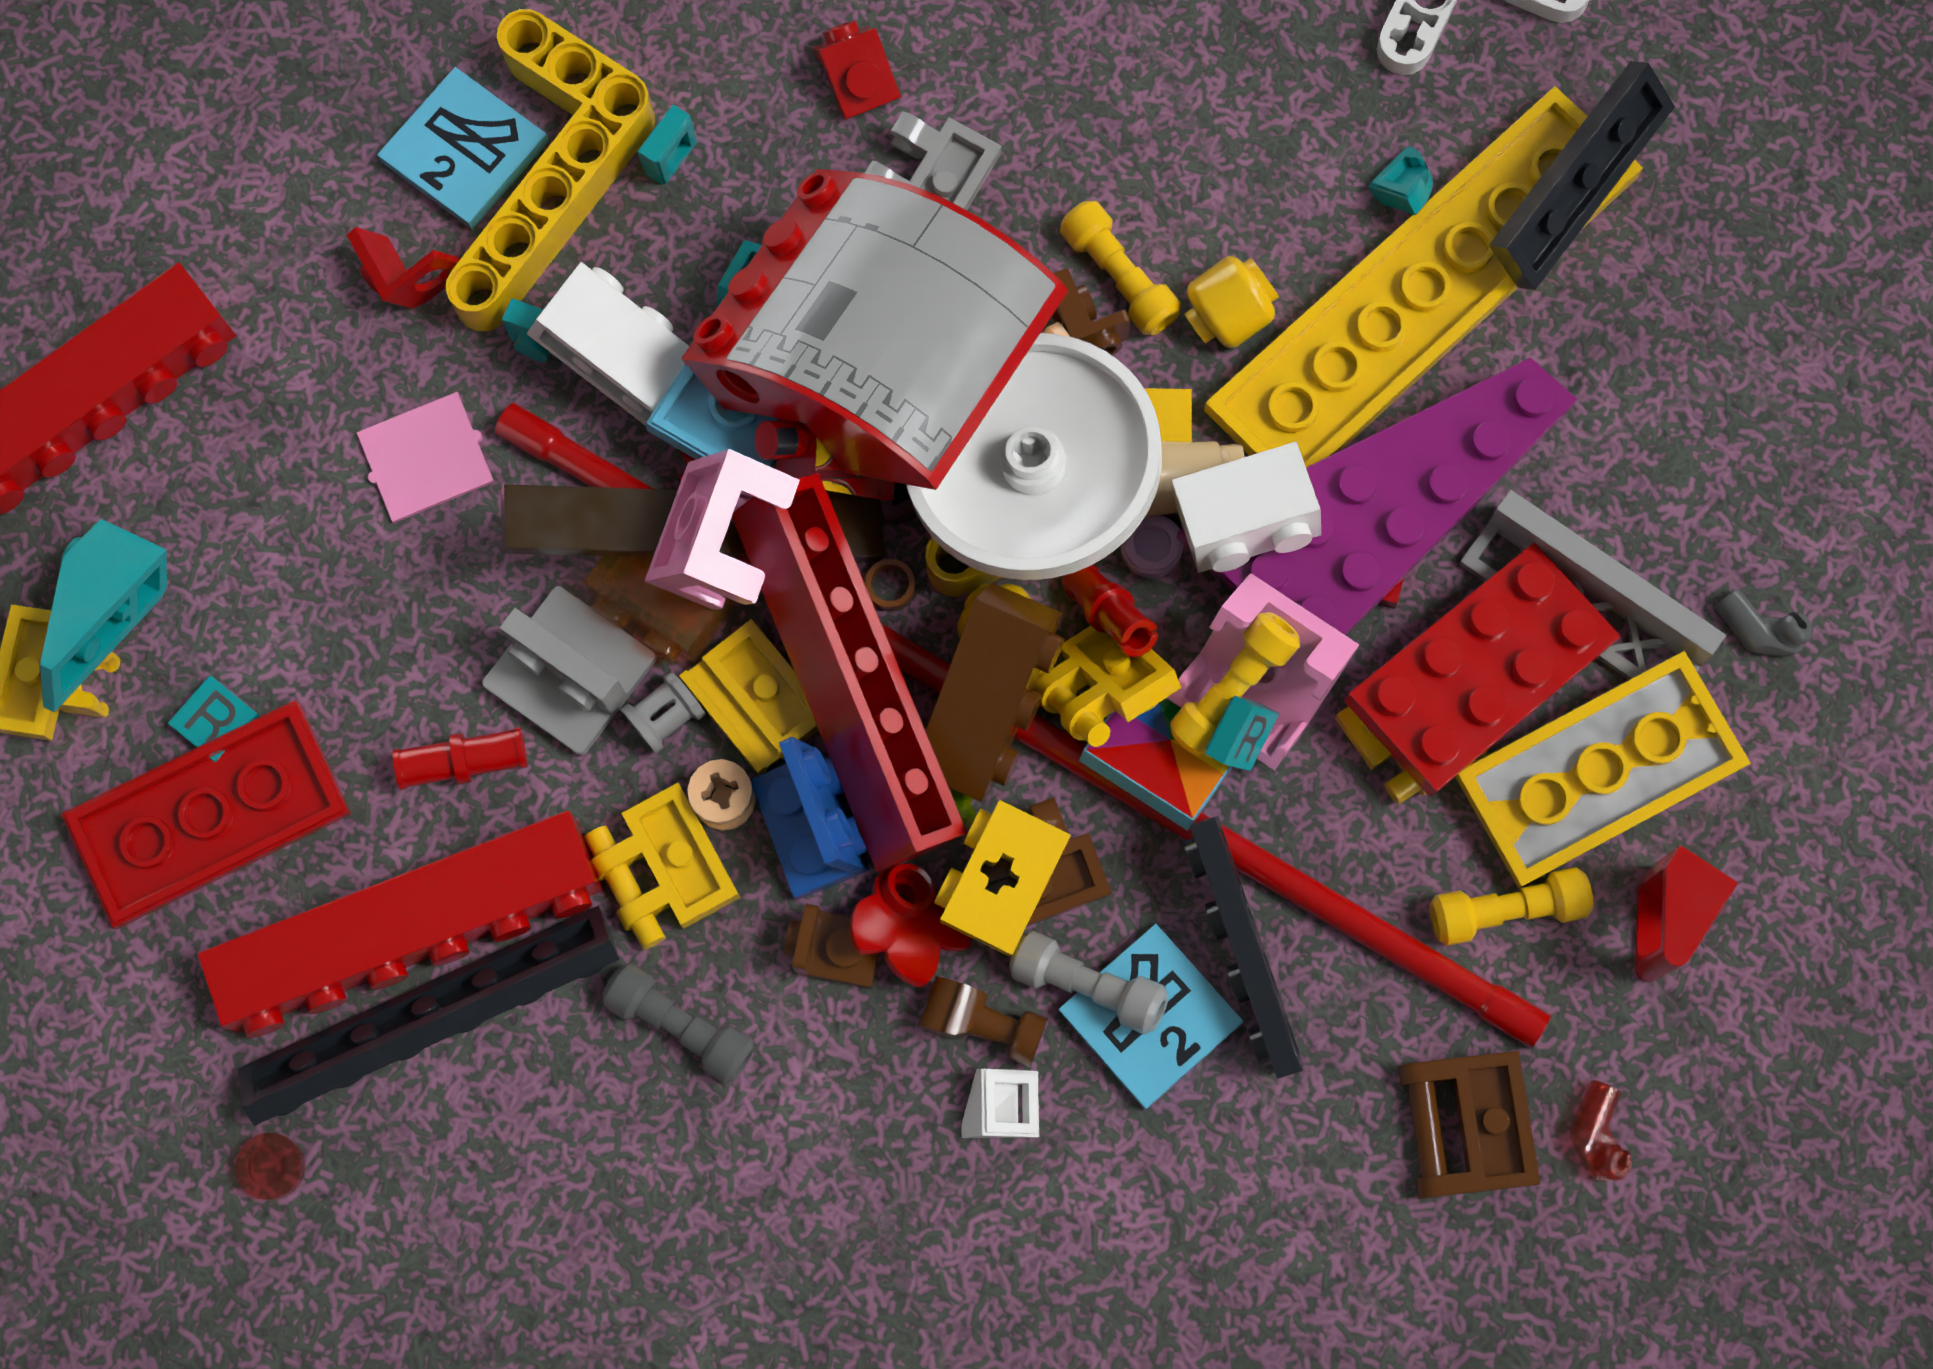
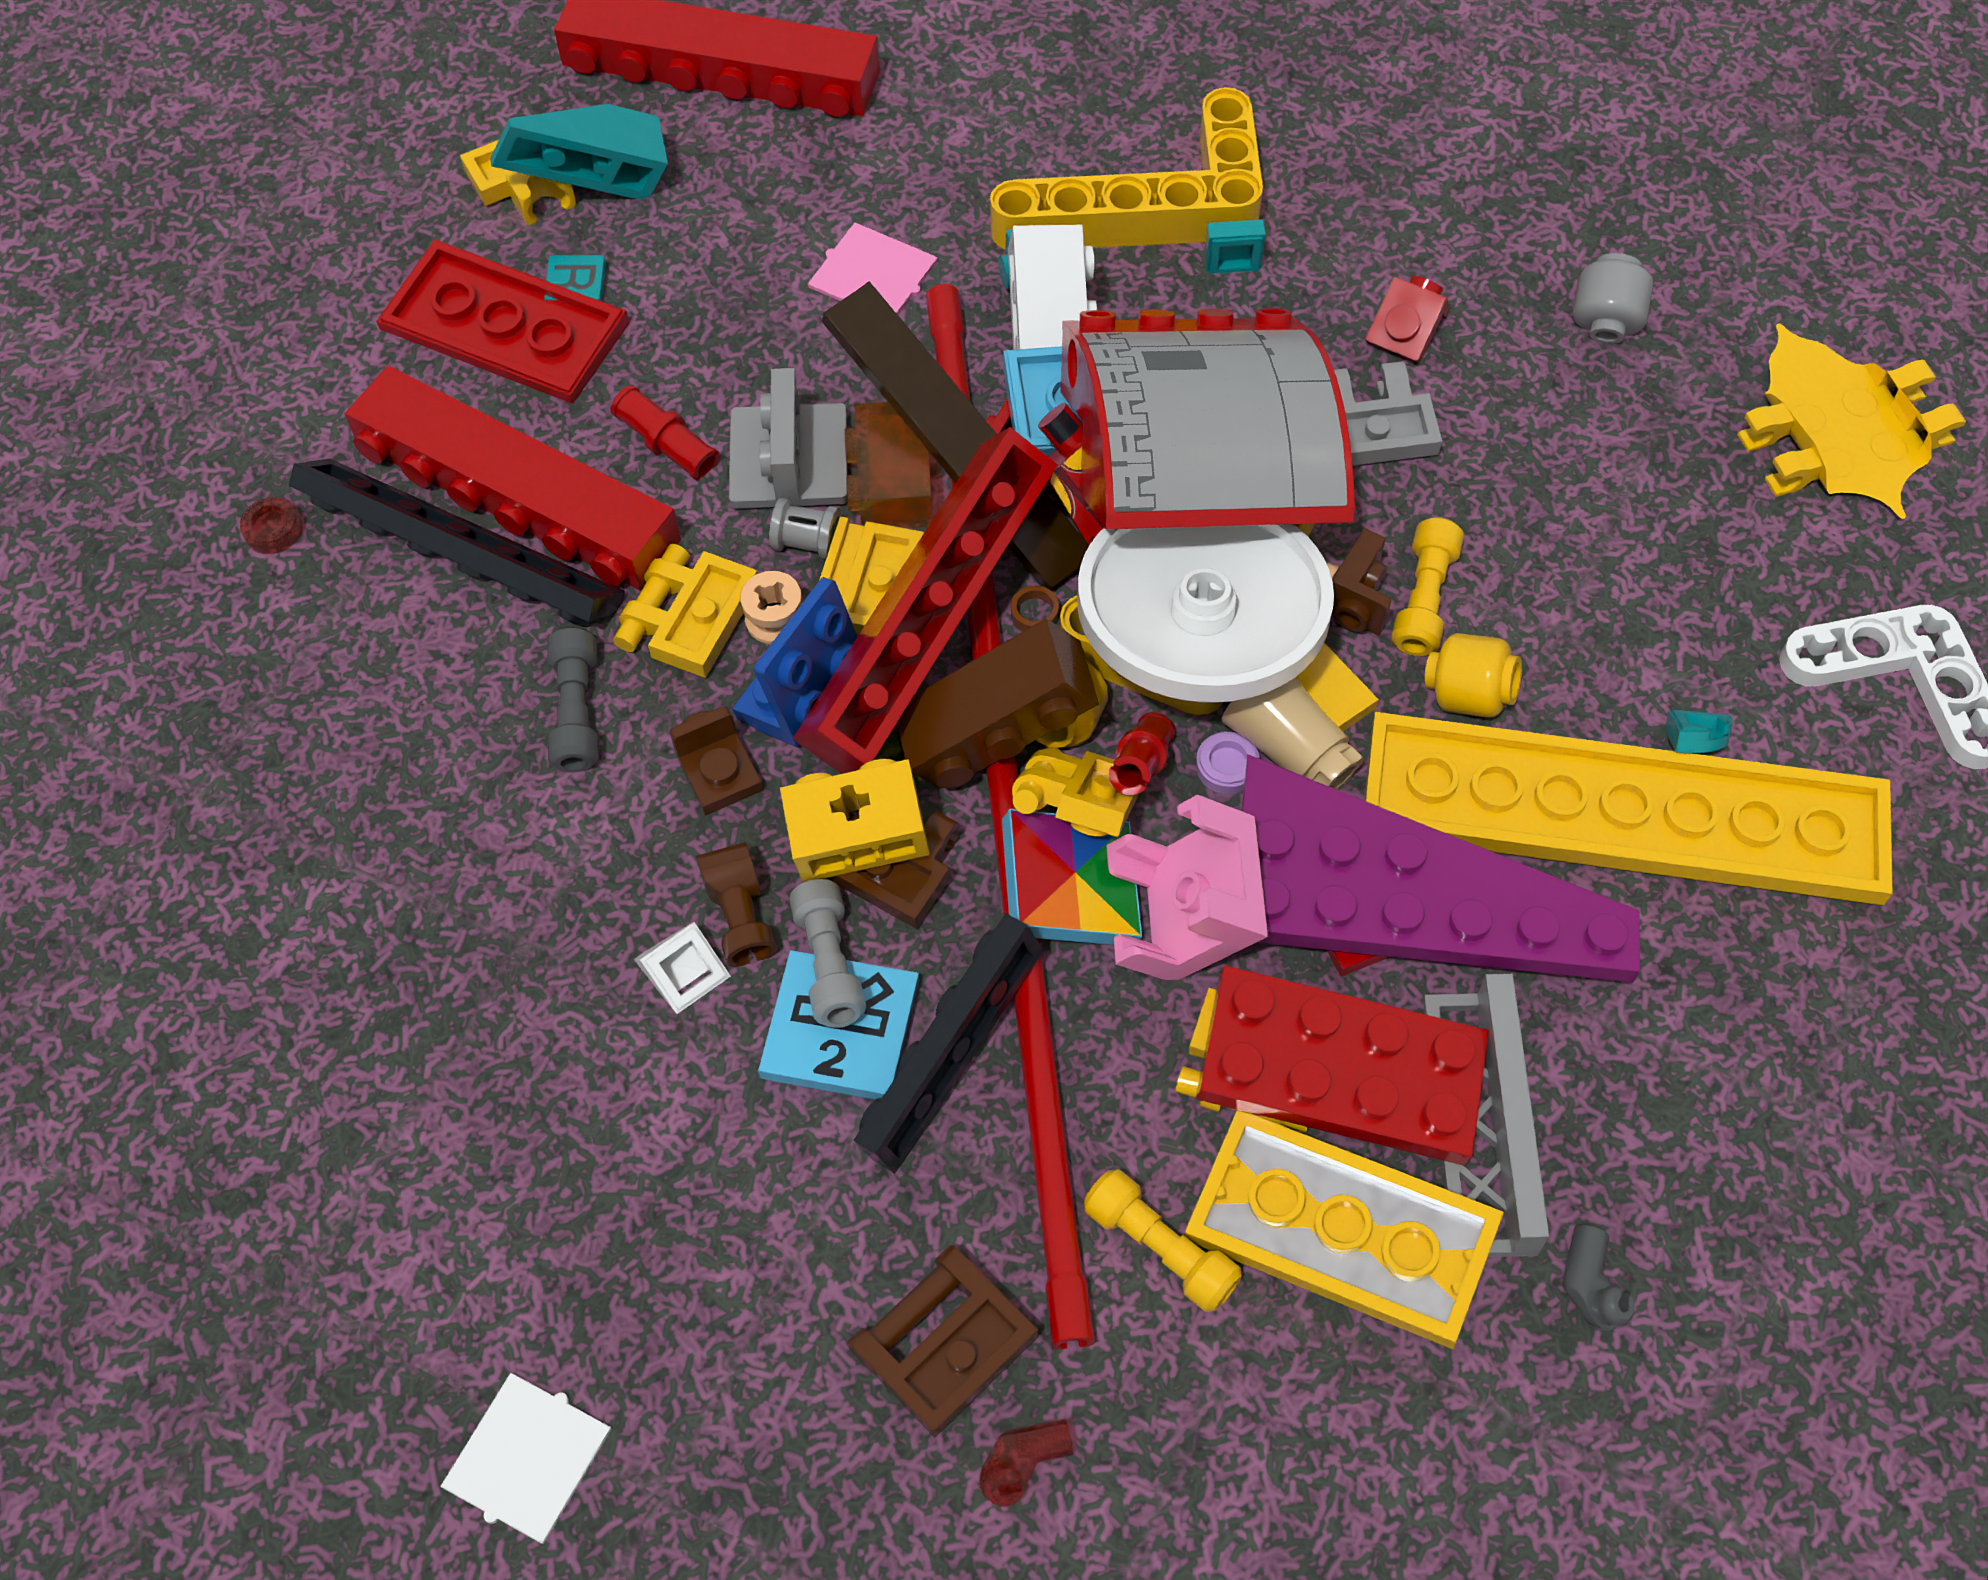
camera: 50 degrees right, 15 degrees down
red bracket [346,227,461,309] -> none
medium azure tile [377,67,550,230] -> none
panel [645,449,800,610] -> none
red plate [850,864,971,987] -> none
yellow piece [1170,612,1300,756] -> none
white brick [1172,442,1321,573] -> none
teal tile [1205,695,1280,771] -> none
black plate [1489,61,1675,290] -> none
red tile [1635,845,1738,982] -> none

